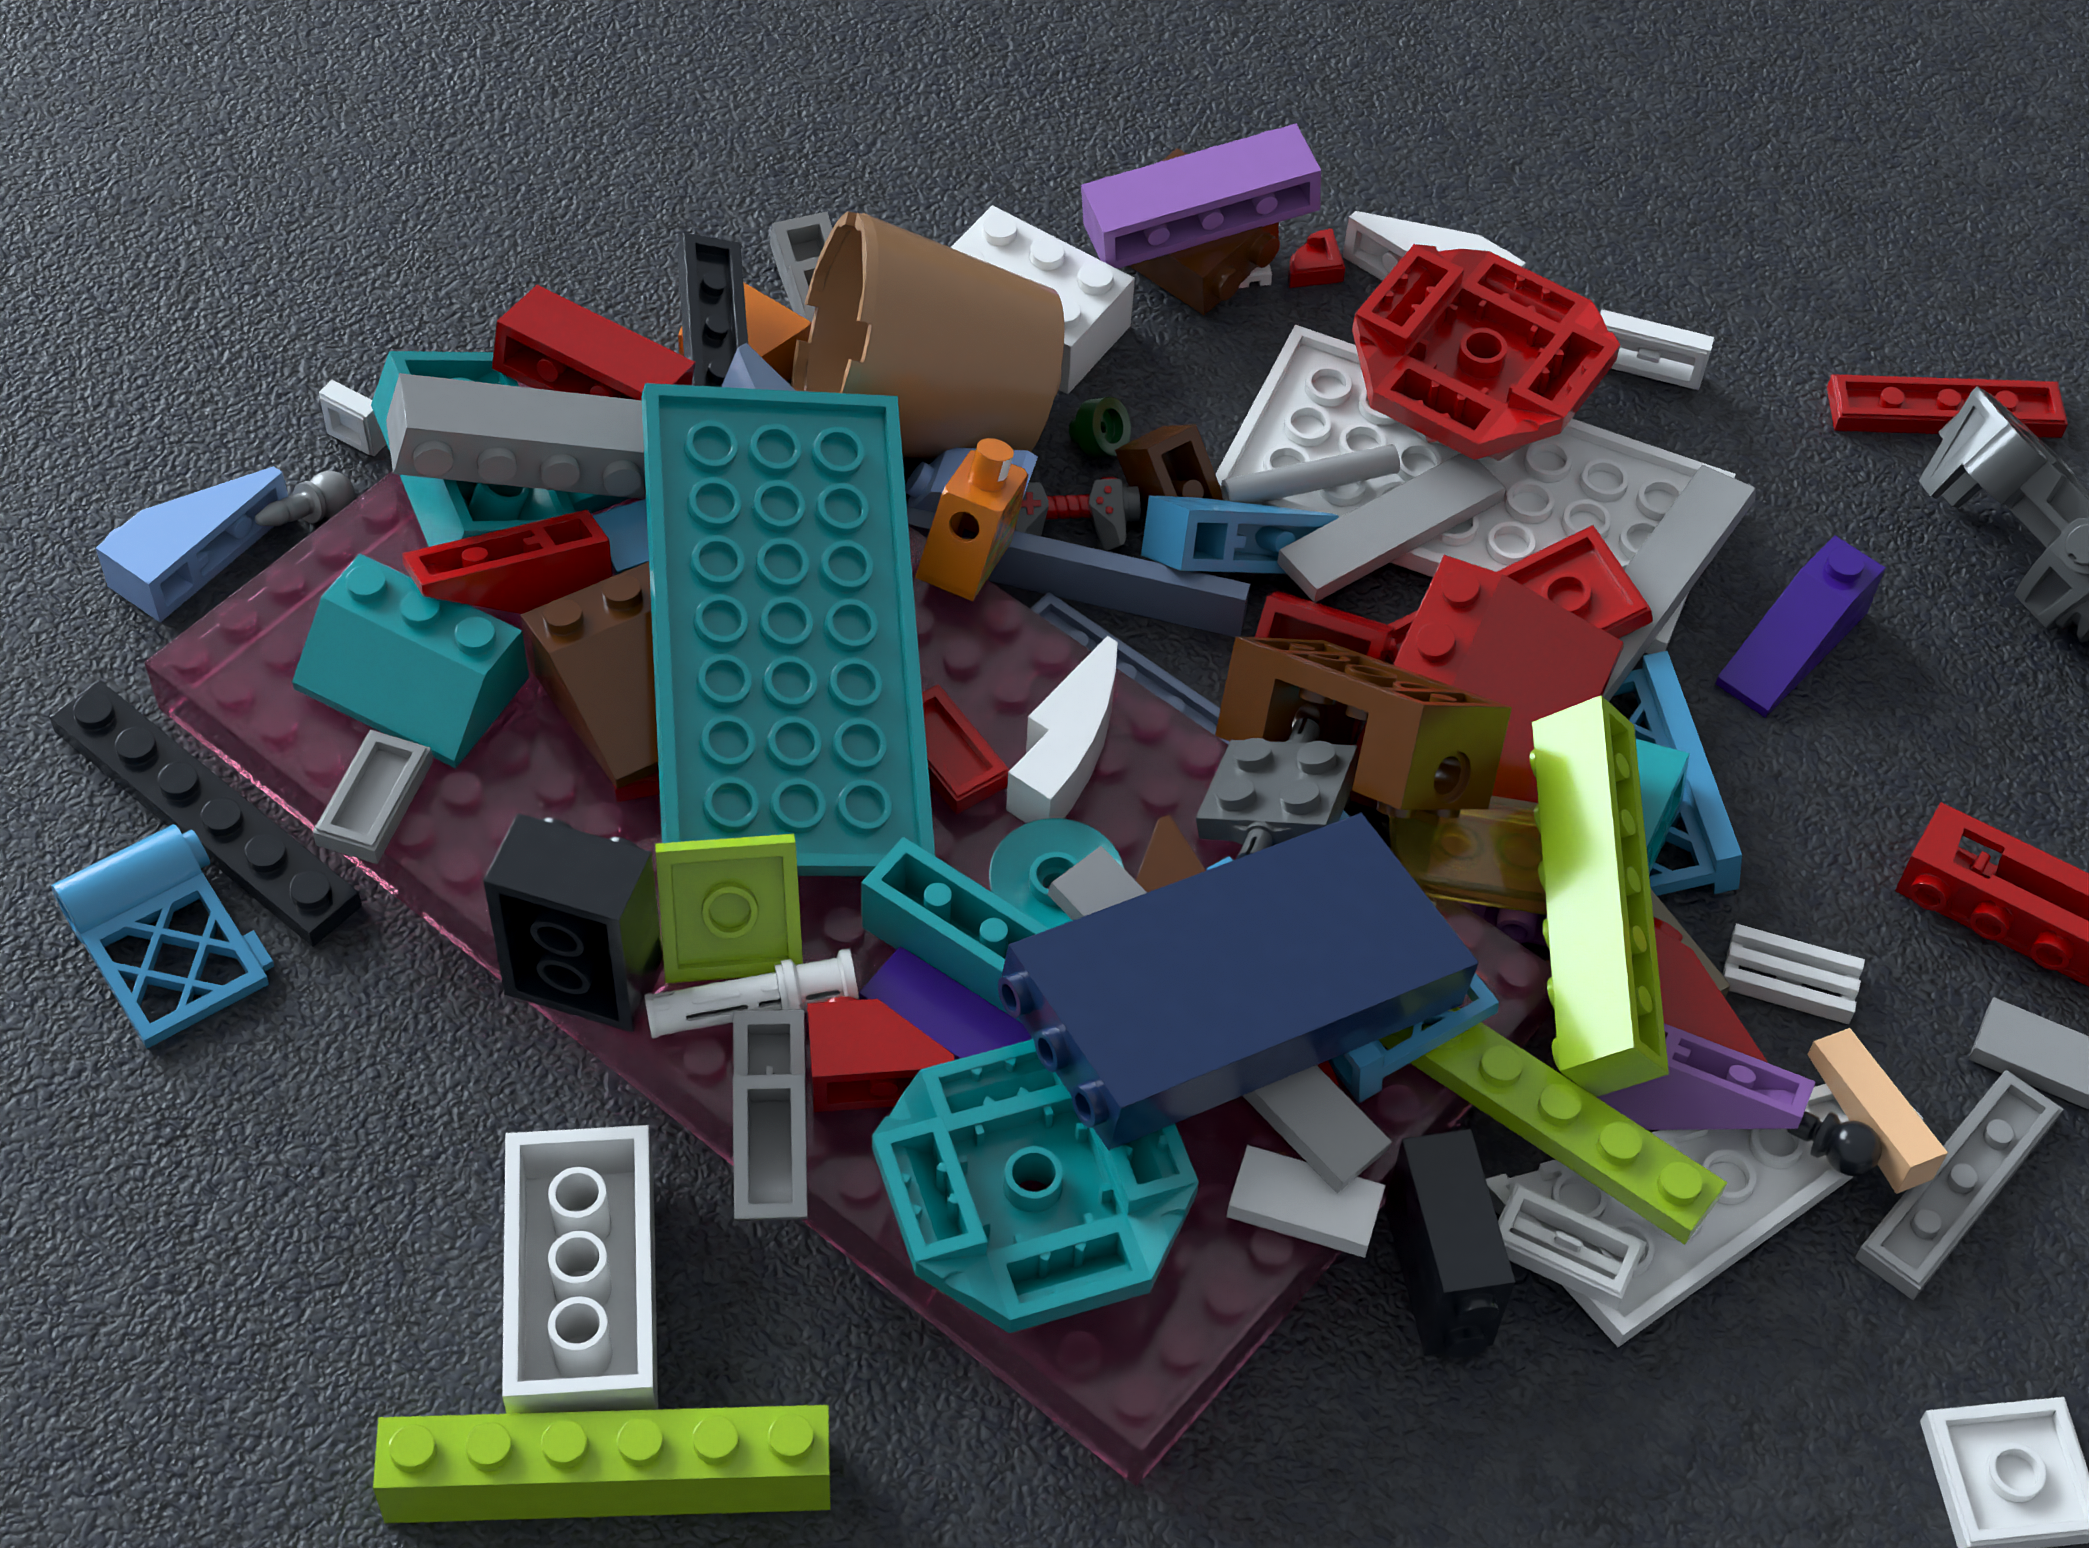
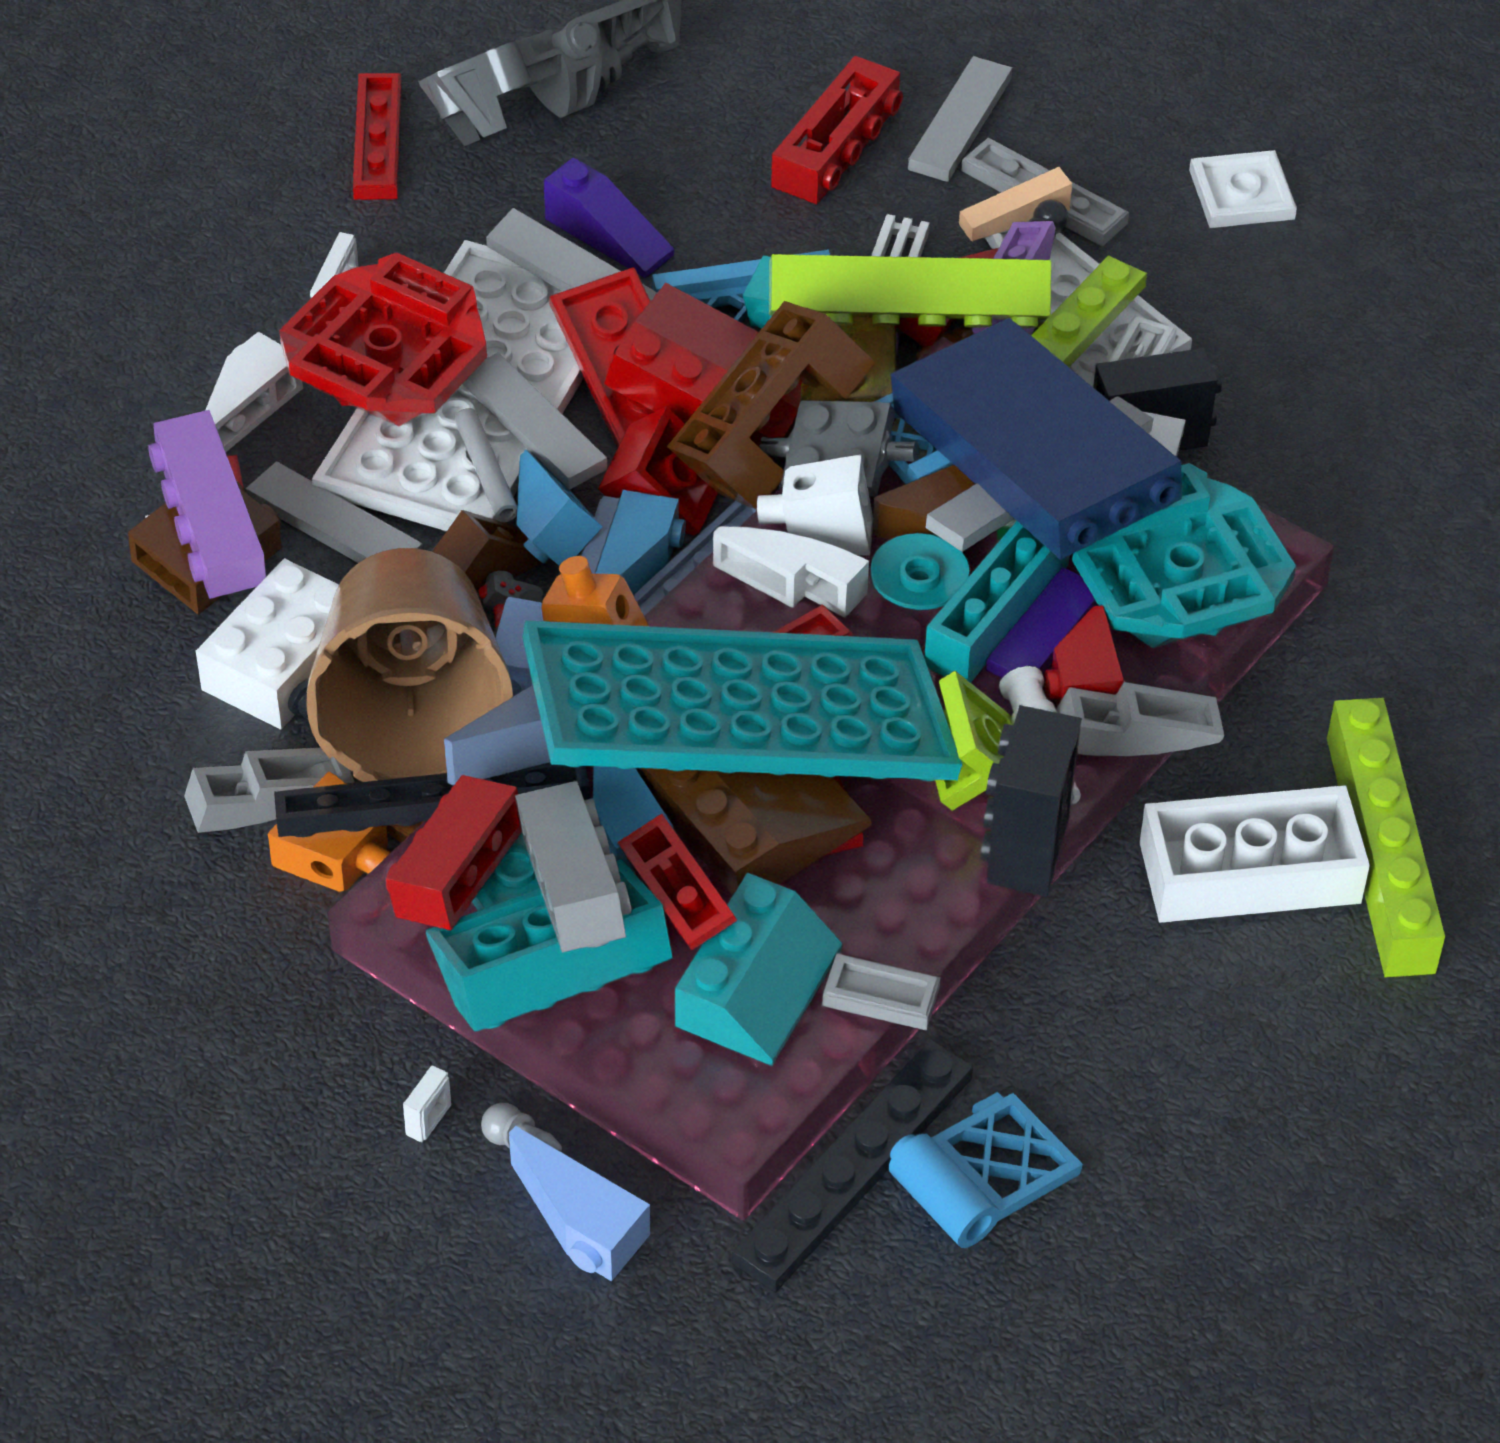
camera: 90 degrees left, 5 degrees down
none -> light grey tile [246,461,423,563]
none -> dark azure slope [595,490,686,595]
none -> white torso [757,455,873,555]

